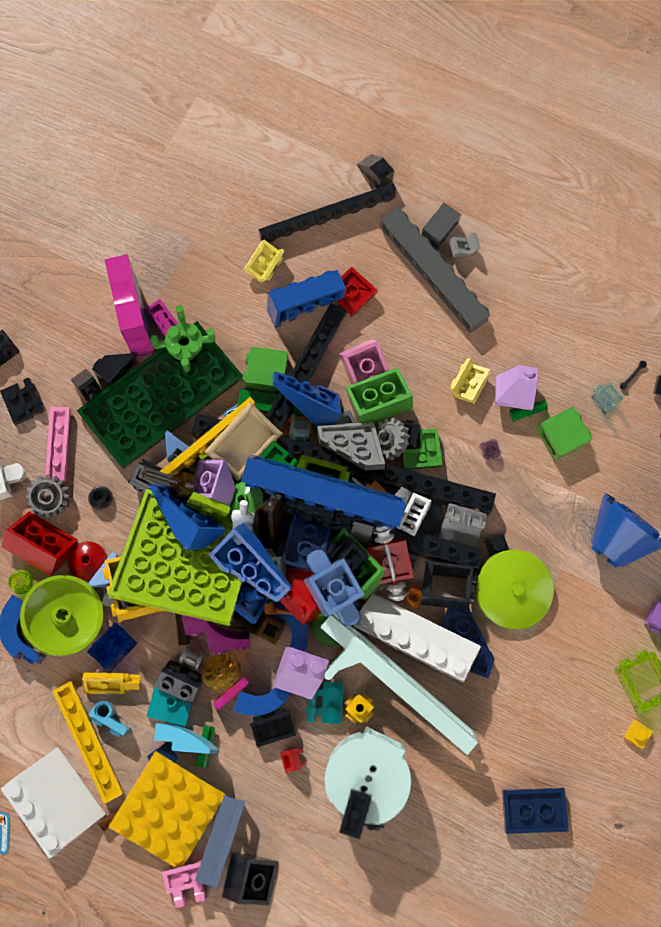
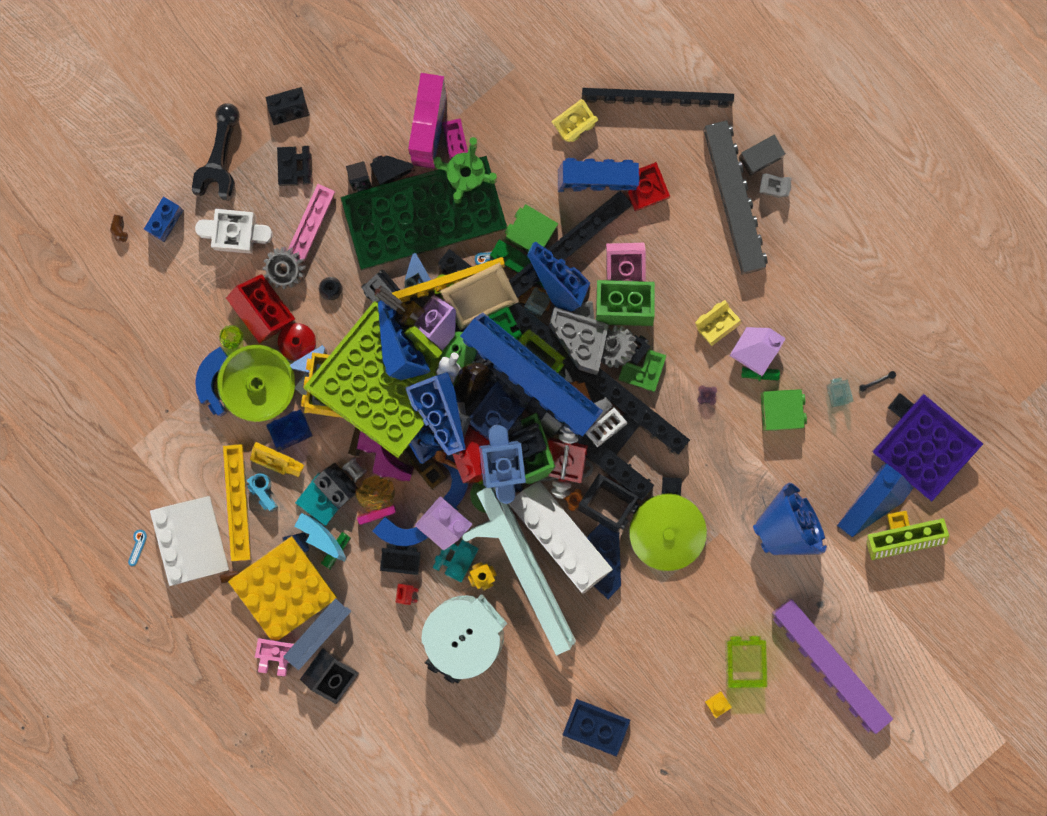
camera: 25 degrees right, 10 degrees up
black plate [339,788,372,839] -> none
black slope [357,155,394,188] -> none
light grey hinge [438,503,487,547] -> none

